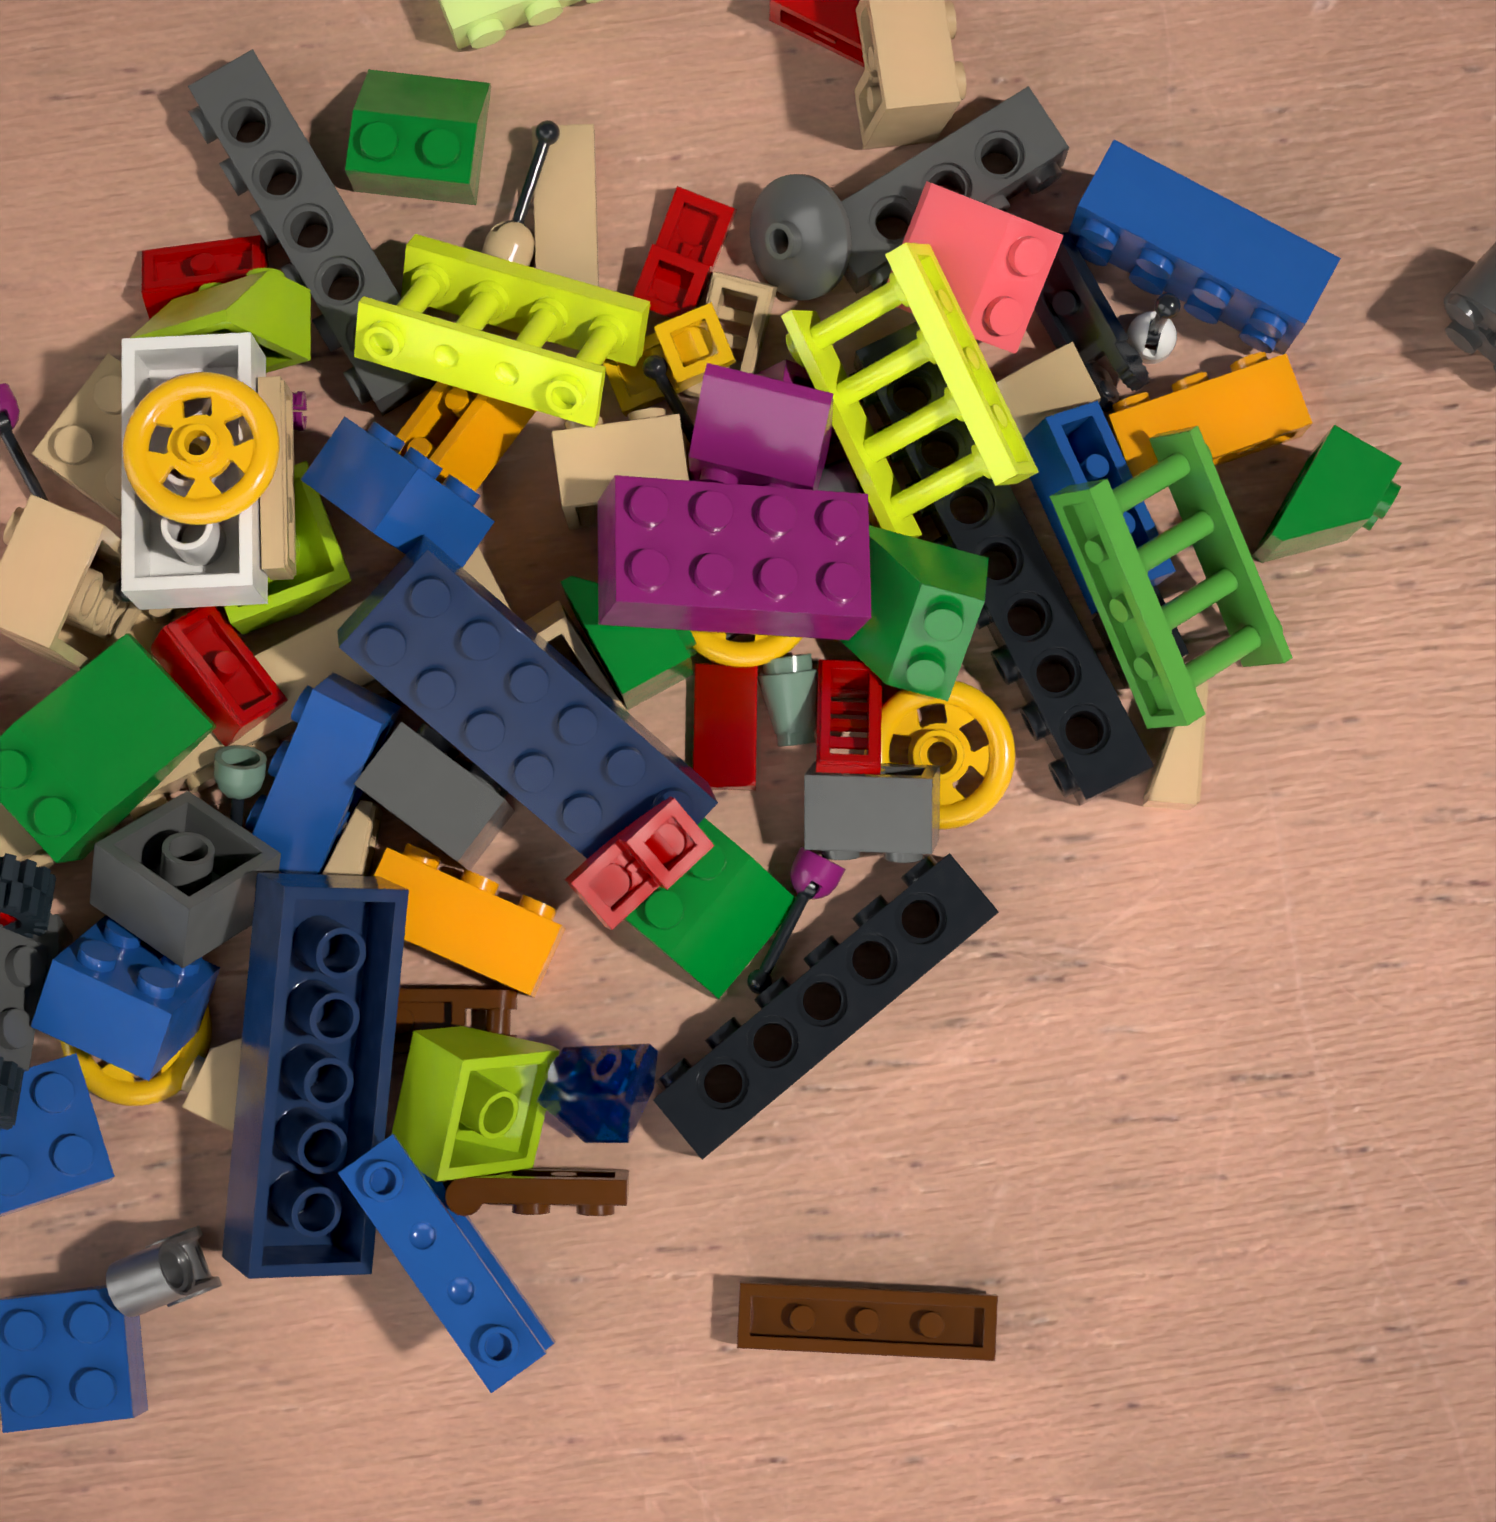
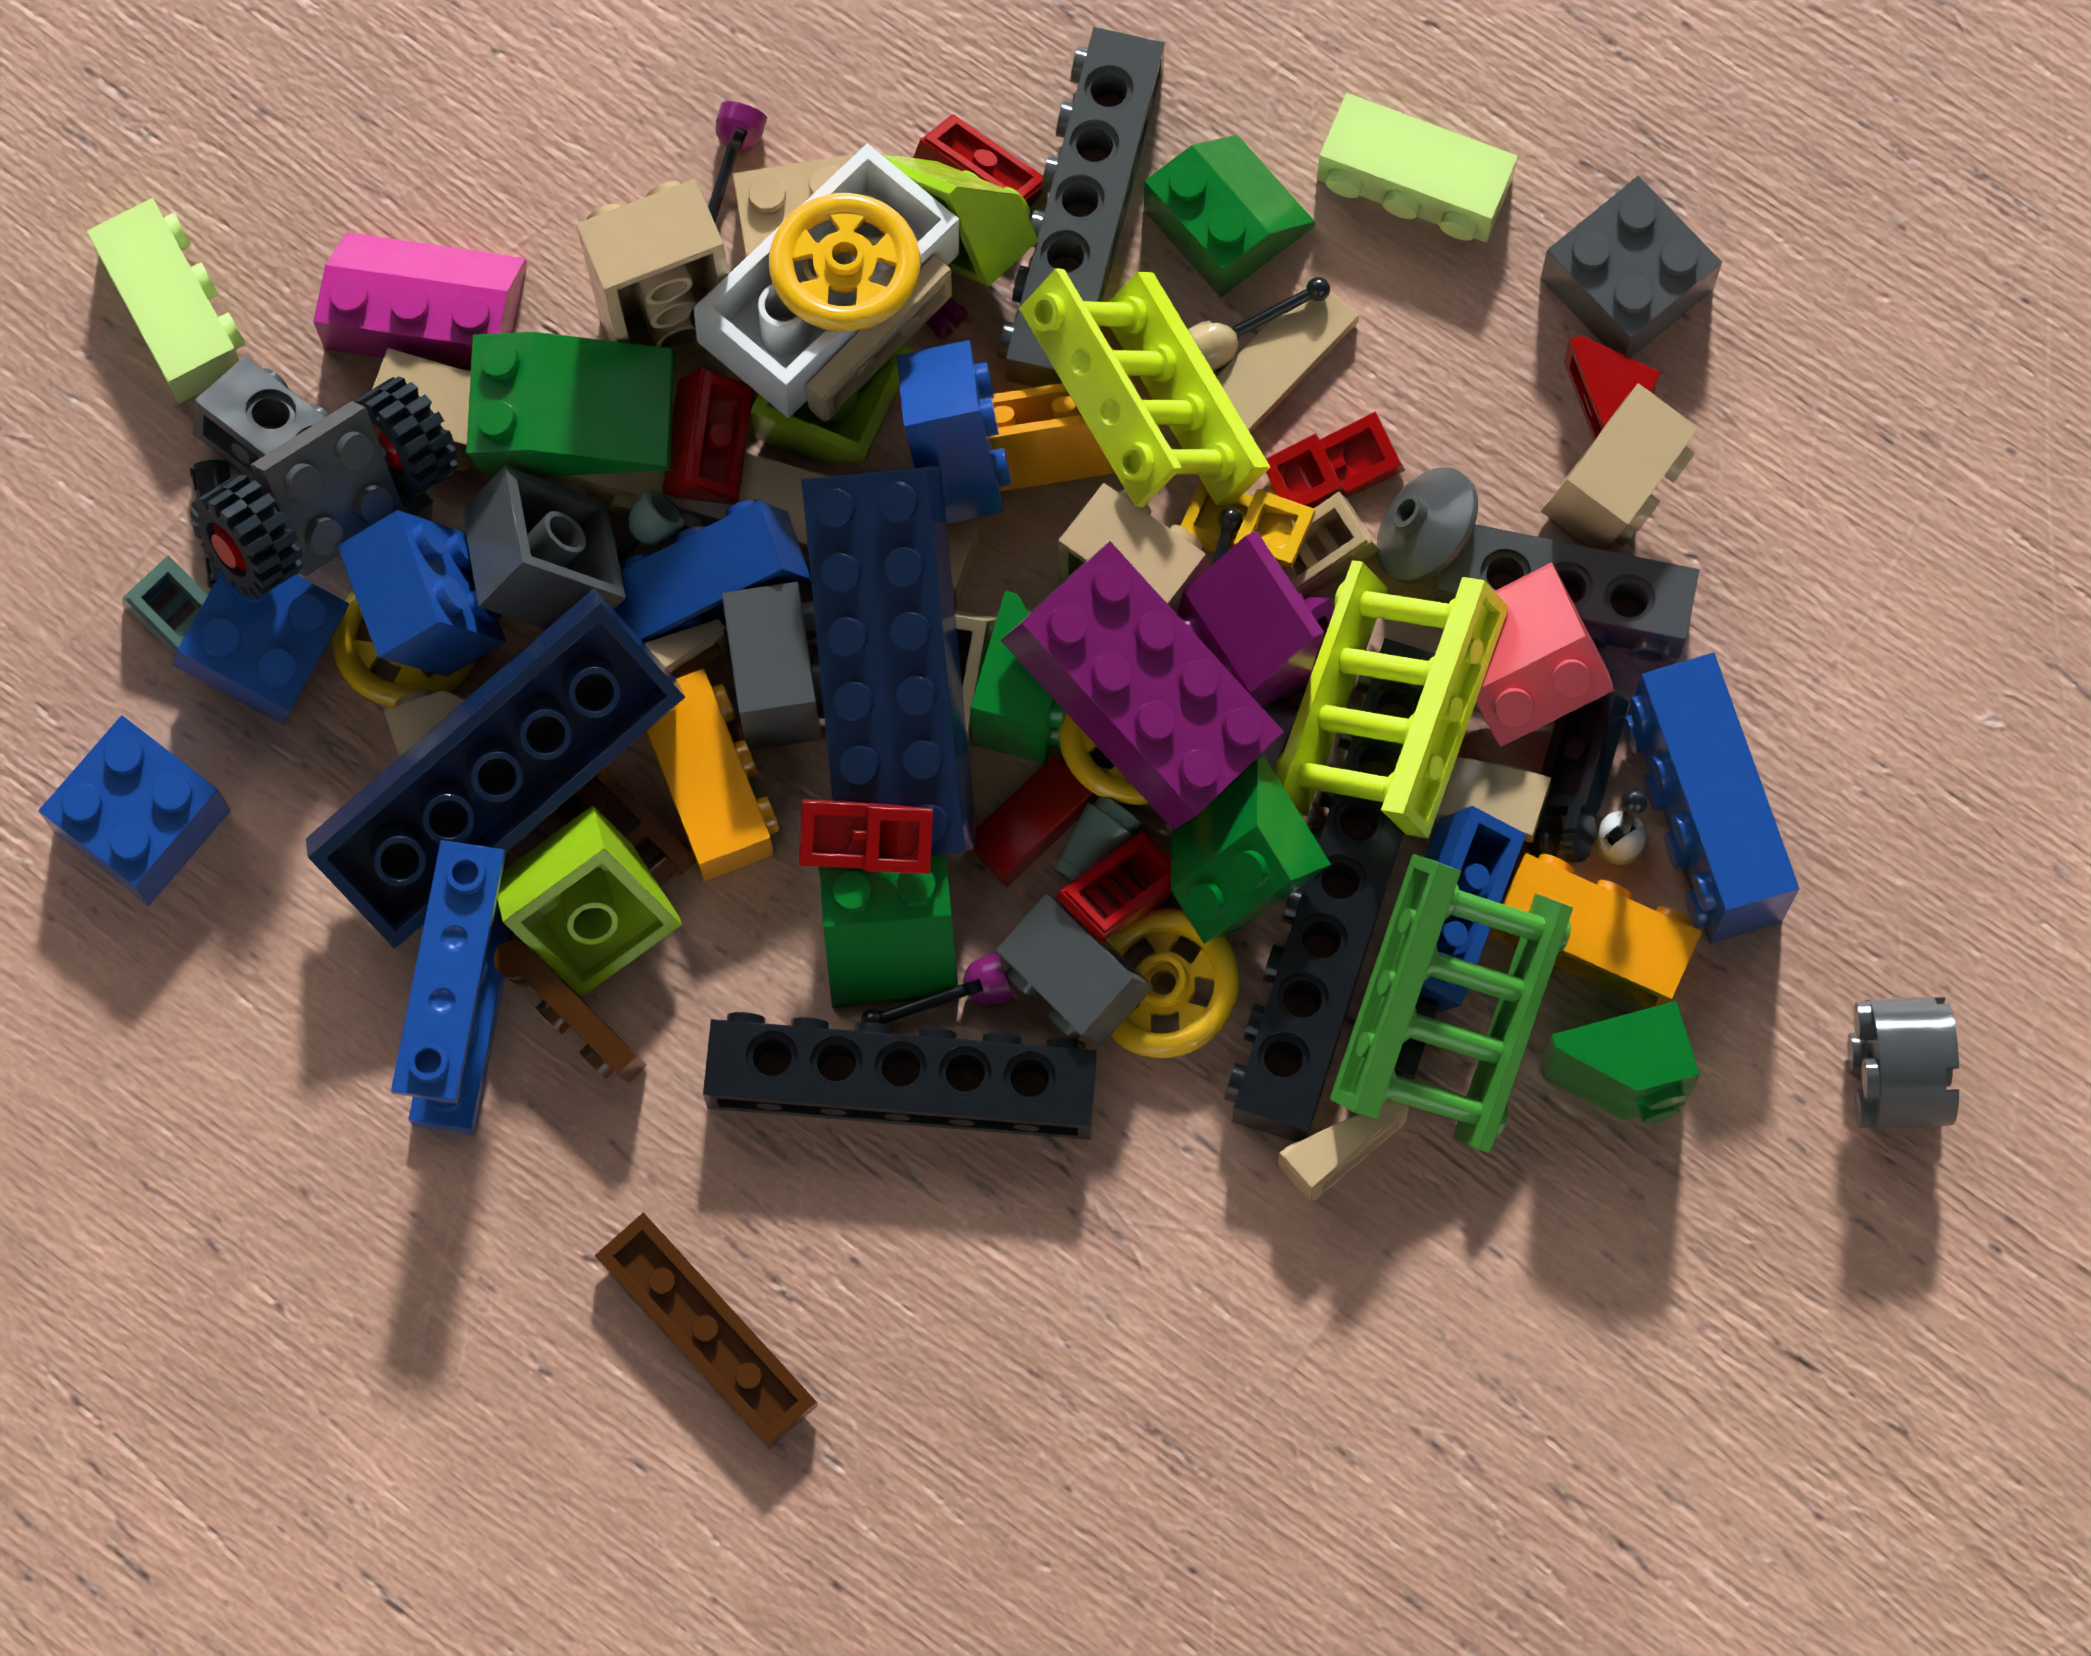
camera: 45 degrees right, 10 degrees down
flat silver piece [106,1226,222,1317] -> none
clear blue slope [537,1044,658,1143] -> none

